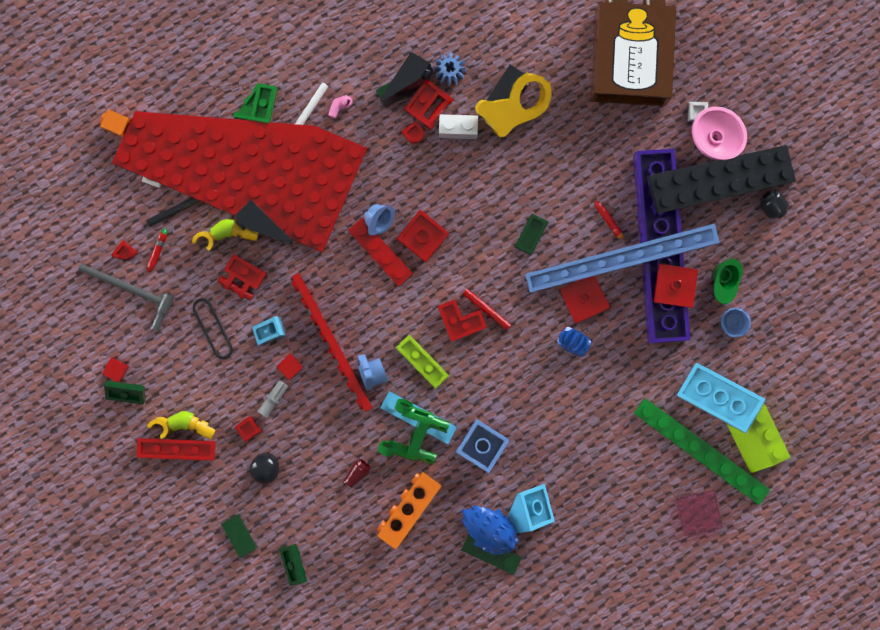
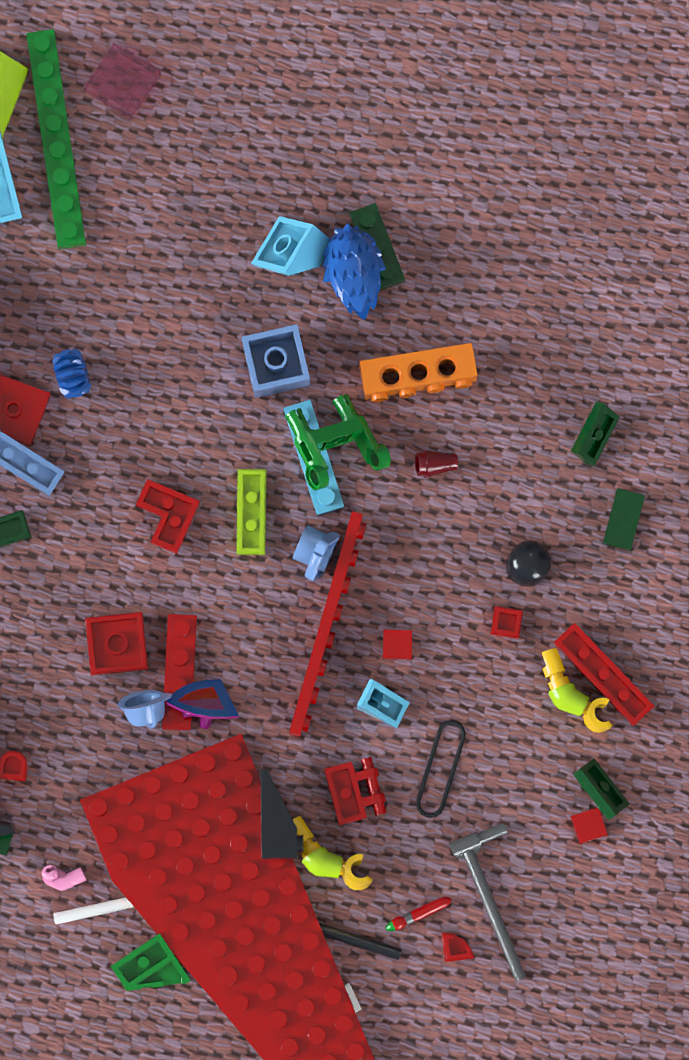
camera: 135 degrees left, 5 degrees down
light grey axle [258,381,288,418] -> none
red bar [463,289,511,330] -> none
none -> shield [166,679,239,729]

